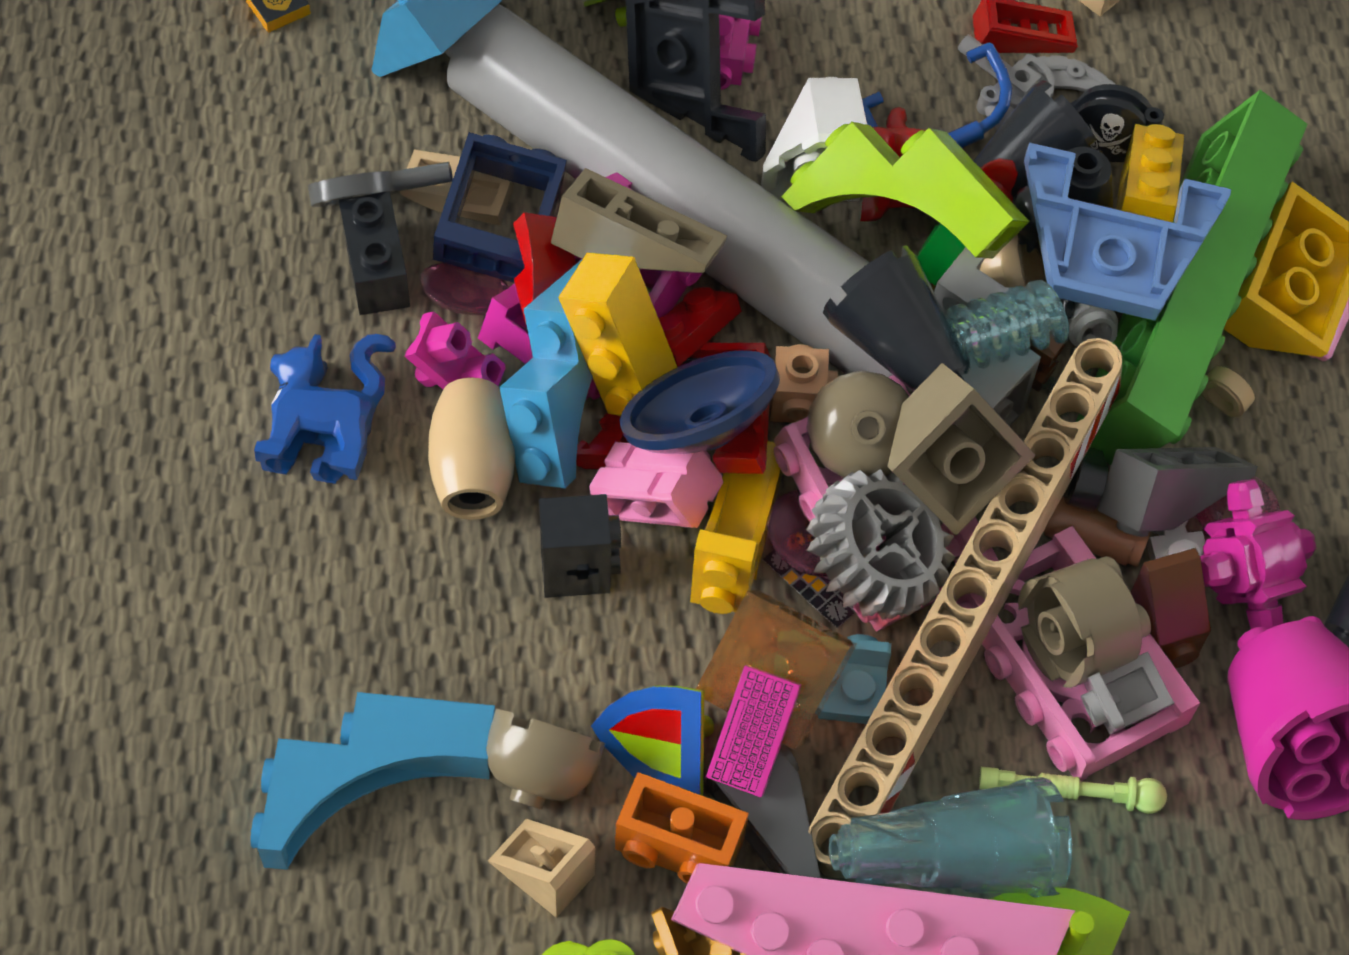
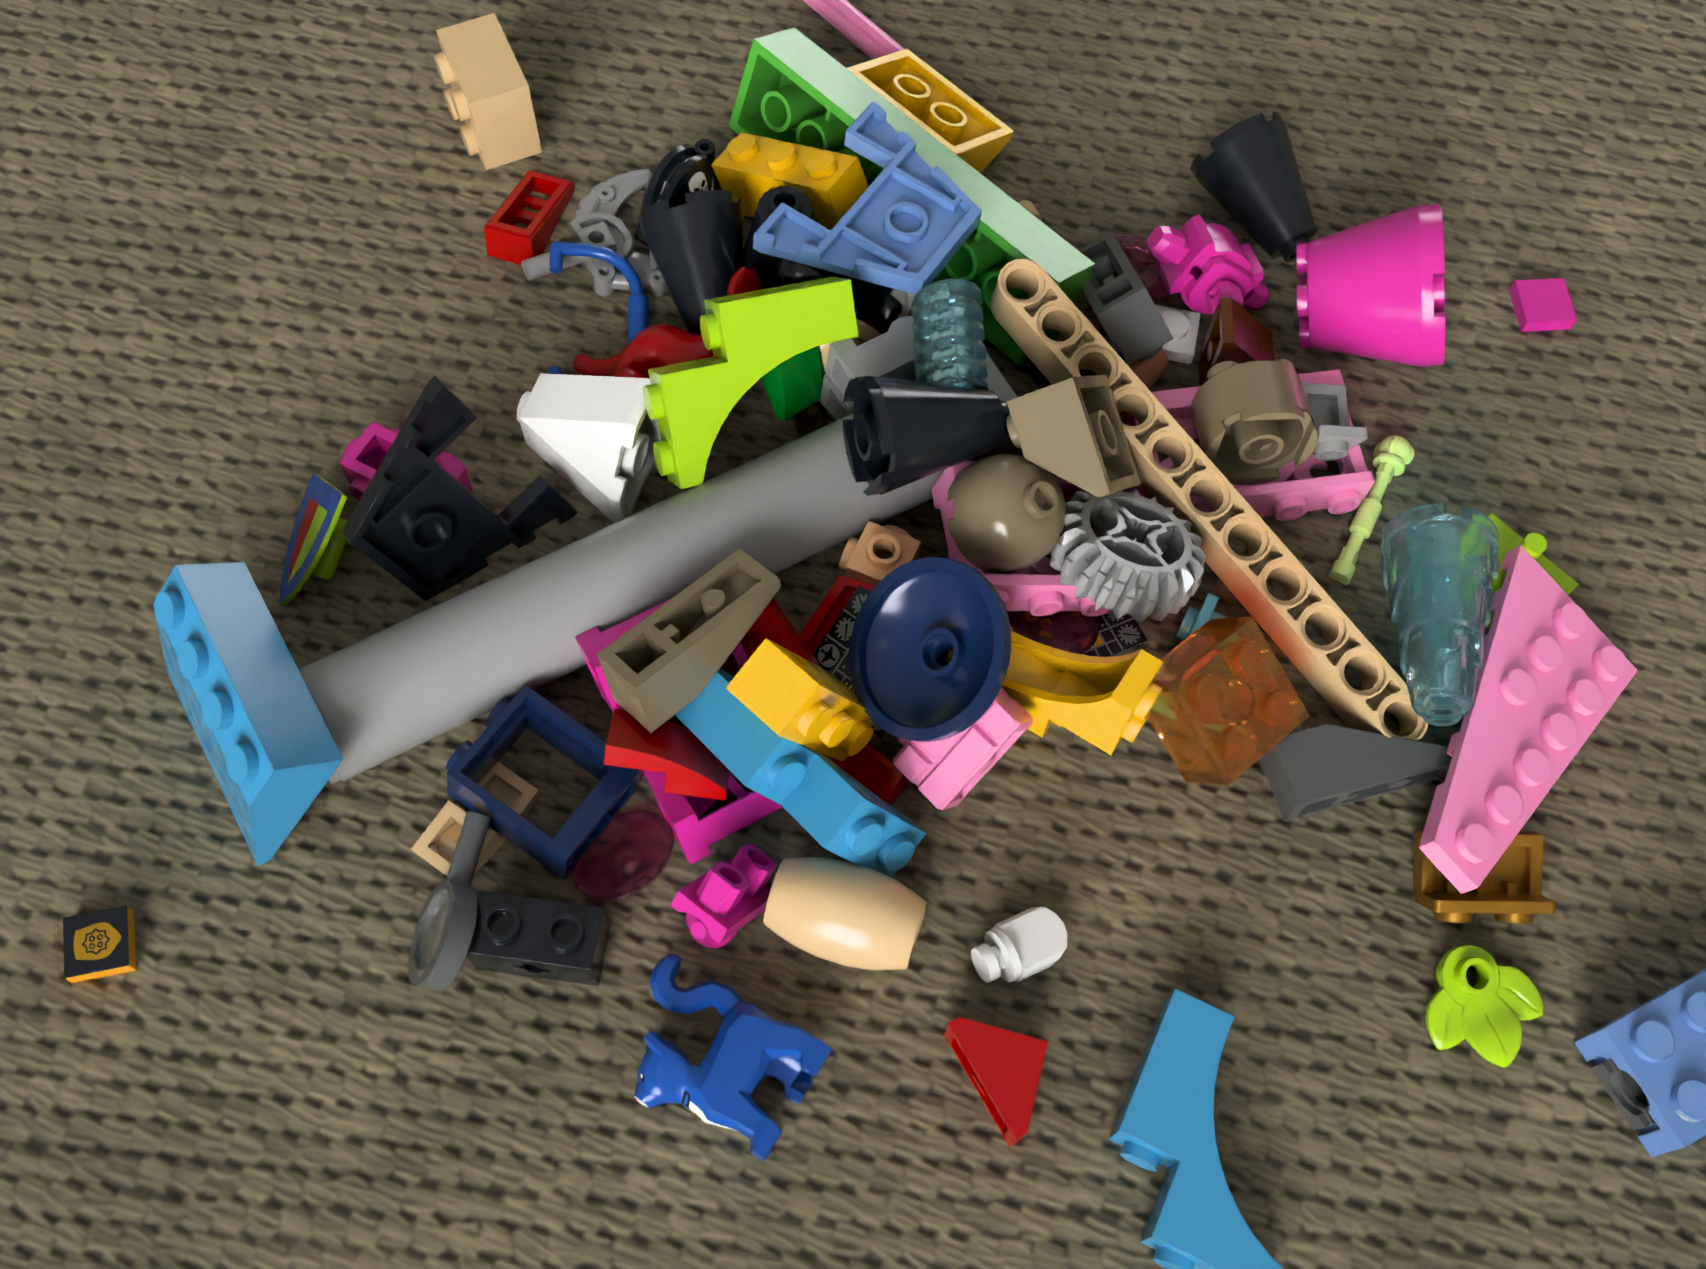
camera: 70 degrees left, 5 degrees up
dark tan cylinder [486,709,605,810] -> none
tan slope [488,819,595,918] -> none
black brick [539,494,621,598] -> none
shield [591,685,714,796] -> none
orange brick [615,772,749,884] -> none
dark pink tile [706,665,802,797] -> none
none -> red slope [944,1017,1048,1147]
none -> white arm [971,907,1068,983]

